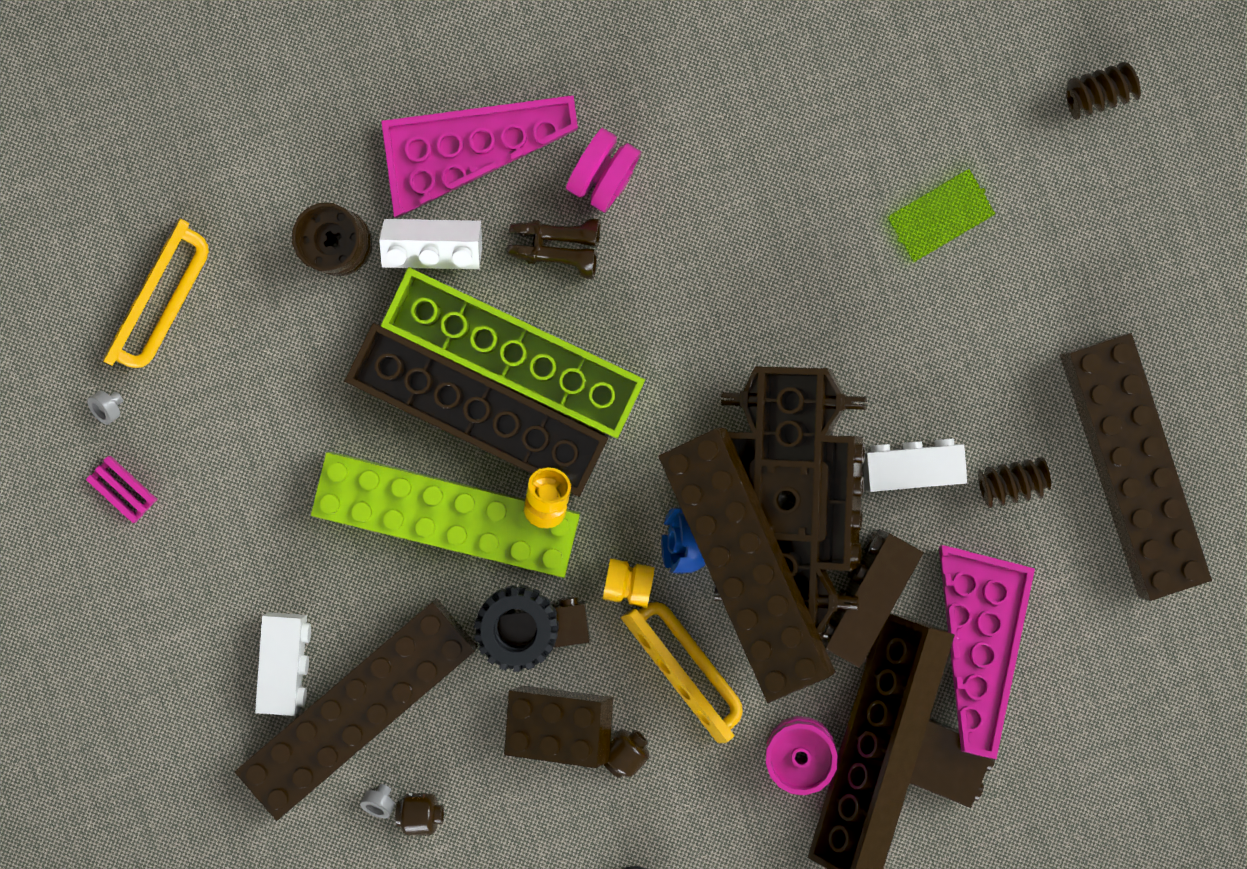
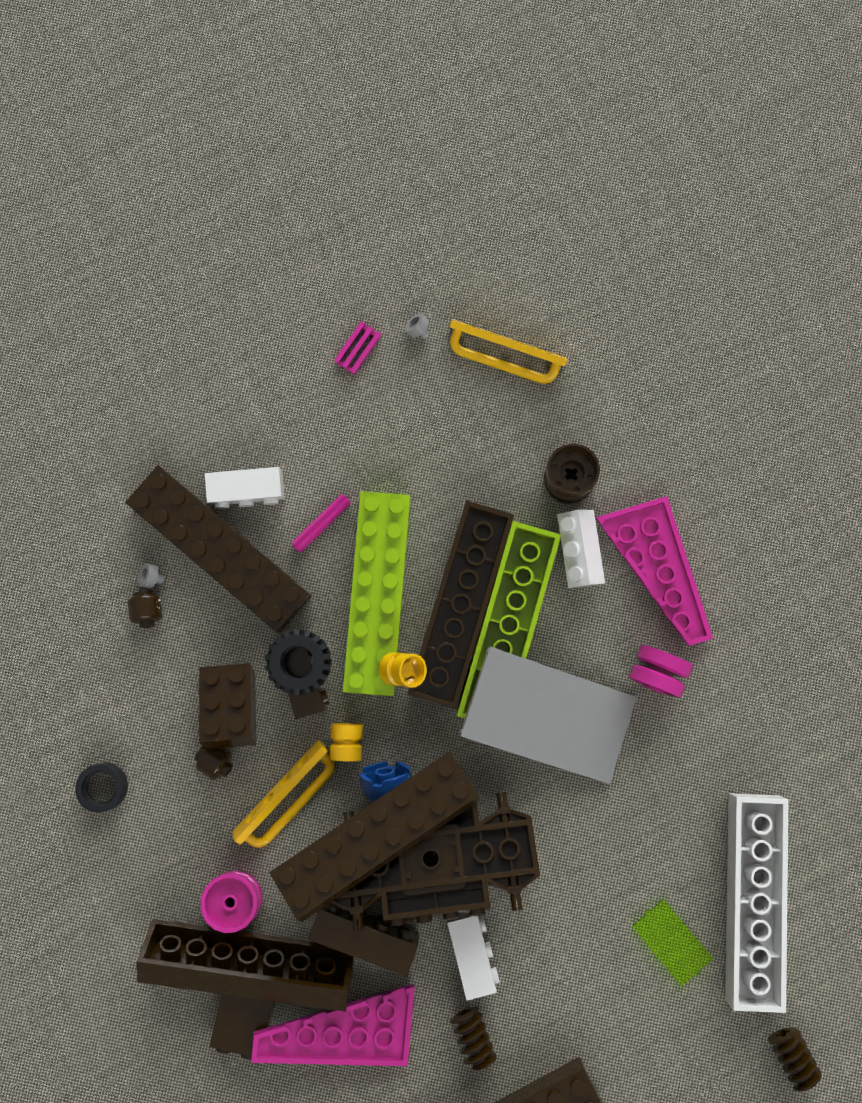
camera: 85 degrees right, 5 degrees down
dark brown piece [506,218,601,279] -> none
none -> dark pink axle [292,494,351,552]
none -> light grey piece [459,646,637,784]
none -> white brick [725,793,788,1013]

